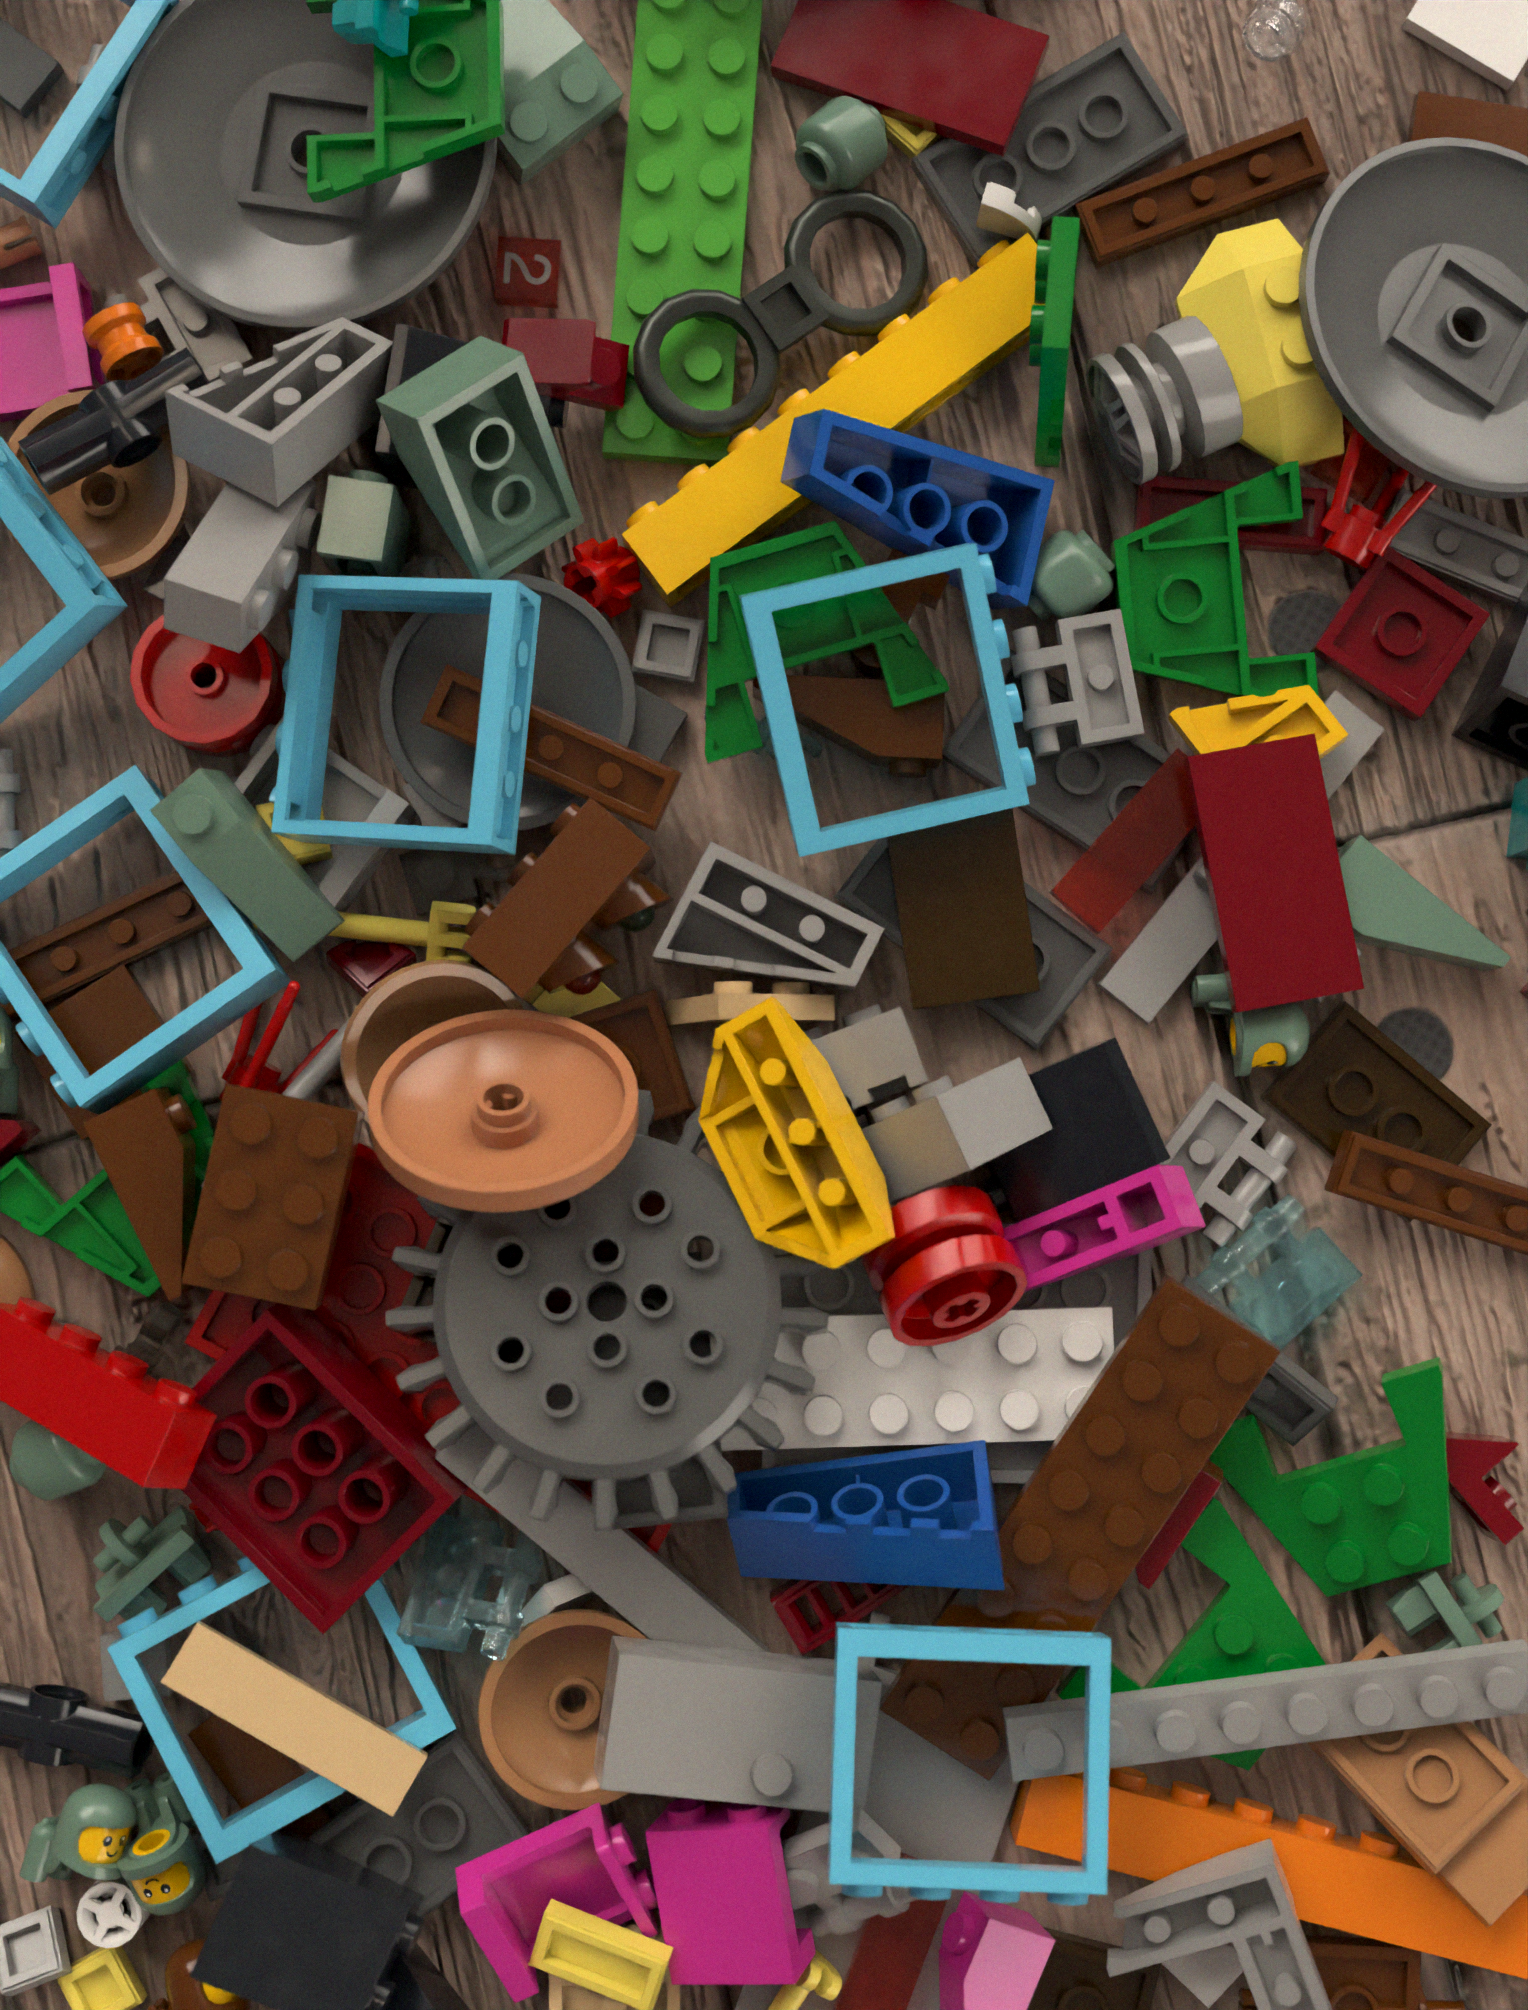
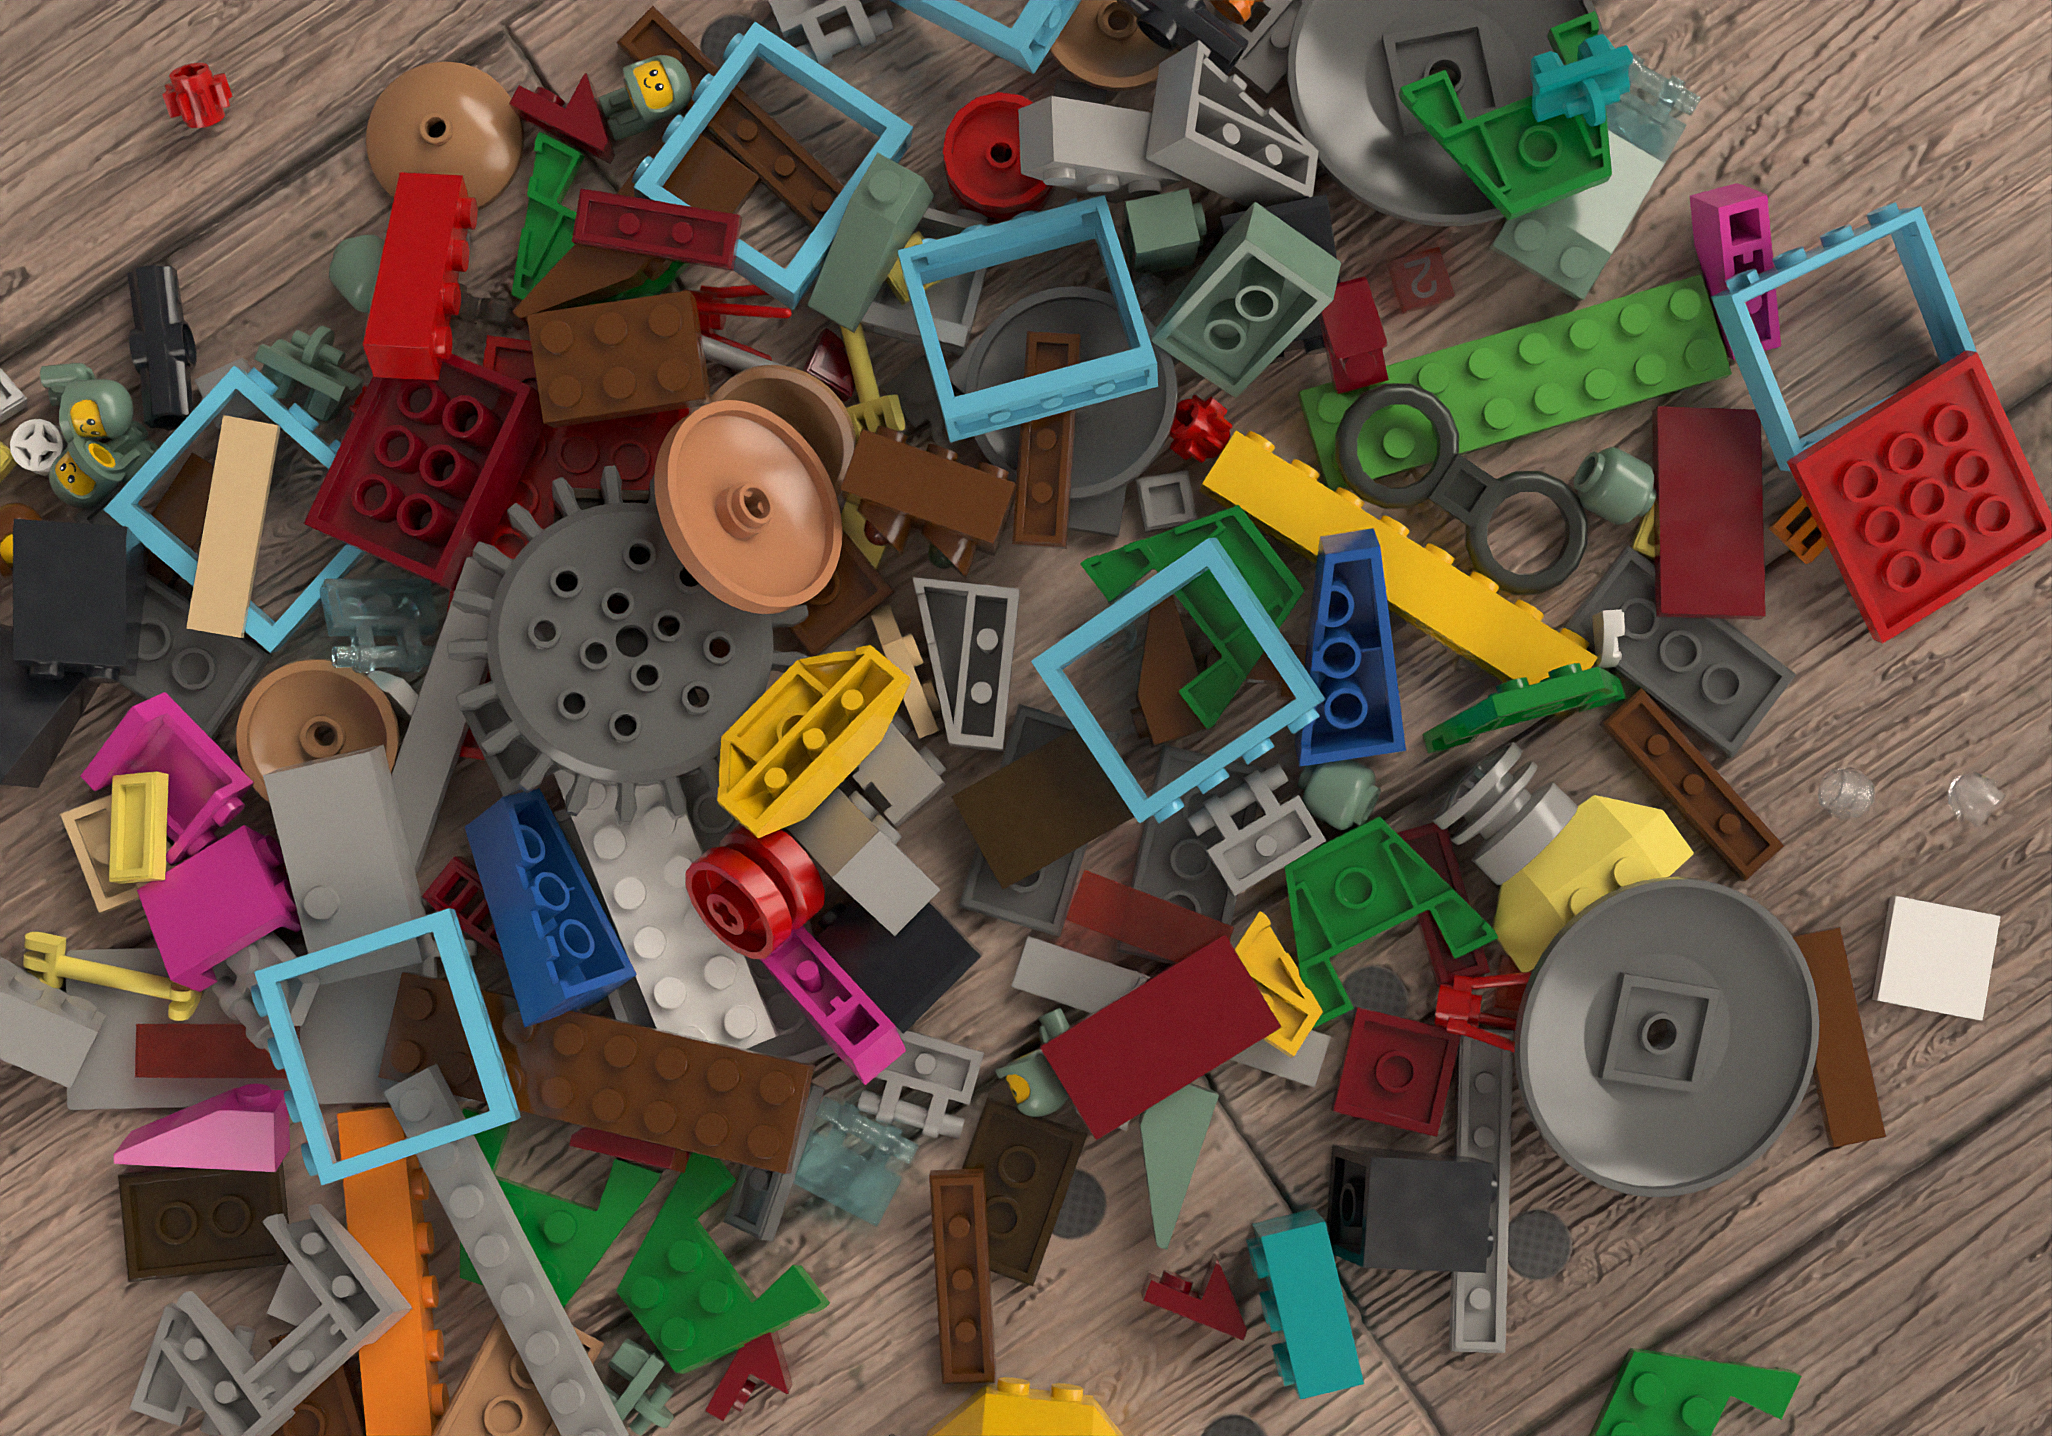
camera: 70 degrees right, 0 degrees up
none -> dark red tile [572,188,742,271]

